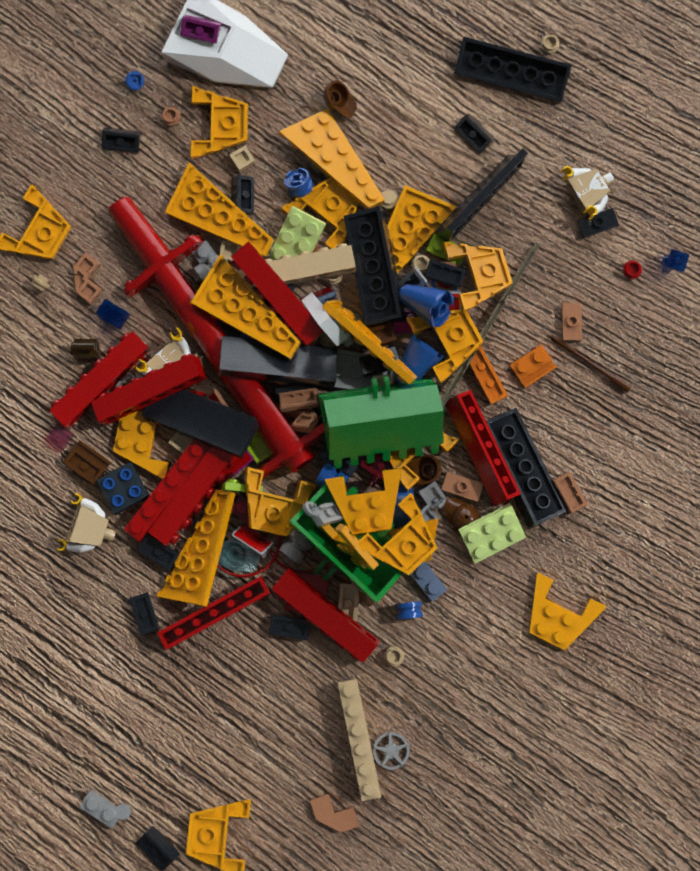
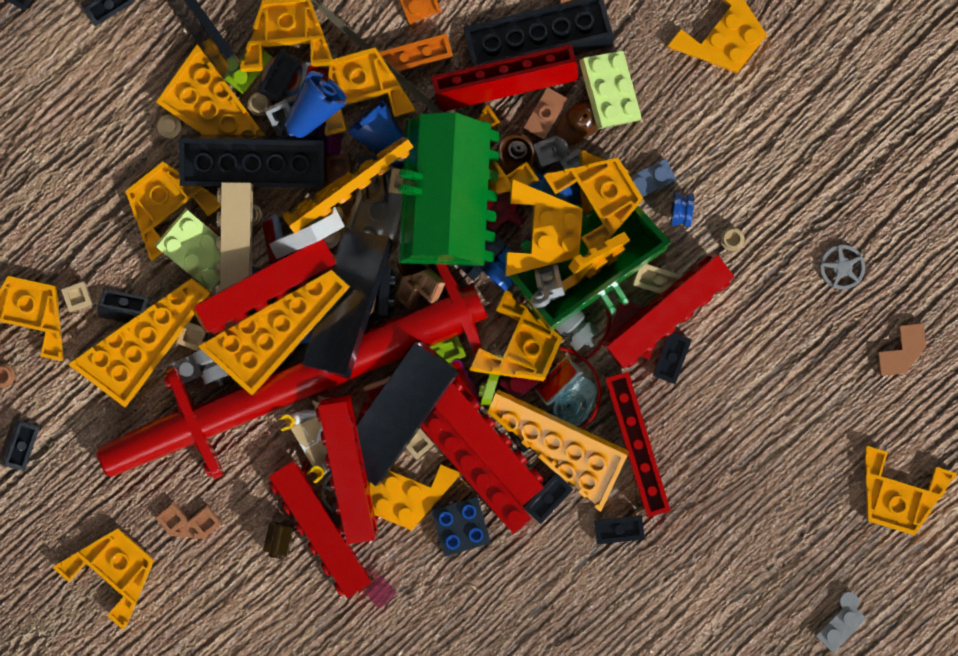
camera: 80 degrees left, 5 degrees up
tan plate [31,274,50,291] -> none
tan torso [56,493,116,553] -> none
reddish brown plate [63,440,111,485] -> none
clear blue bracket [96,298,131,330] -> none
black slope [136,826,180,871] -> none
light orange wing [279,109,385,210] -> none
nougat plate [279,387,319,412] -> none
blue wheel [284,168,313,198] -> none
reddish brown cap [323,80,357,119] -> none
tan brick [338,678,381,801] -> none

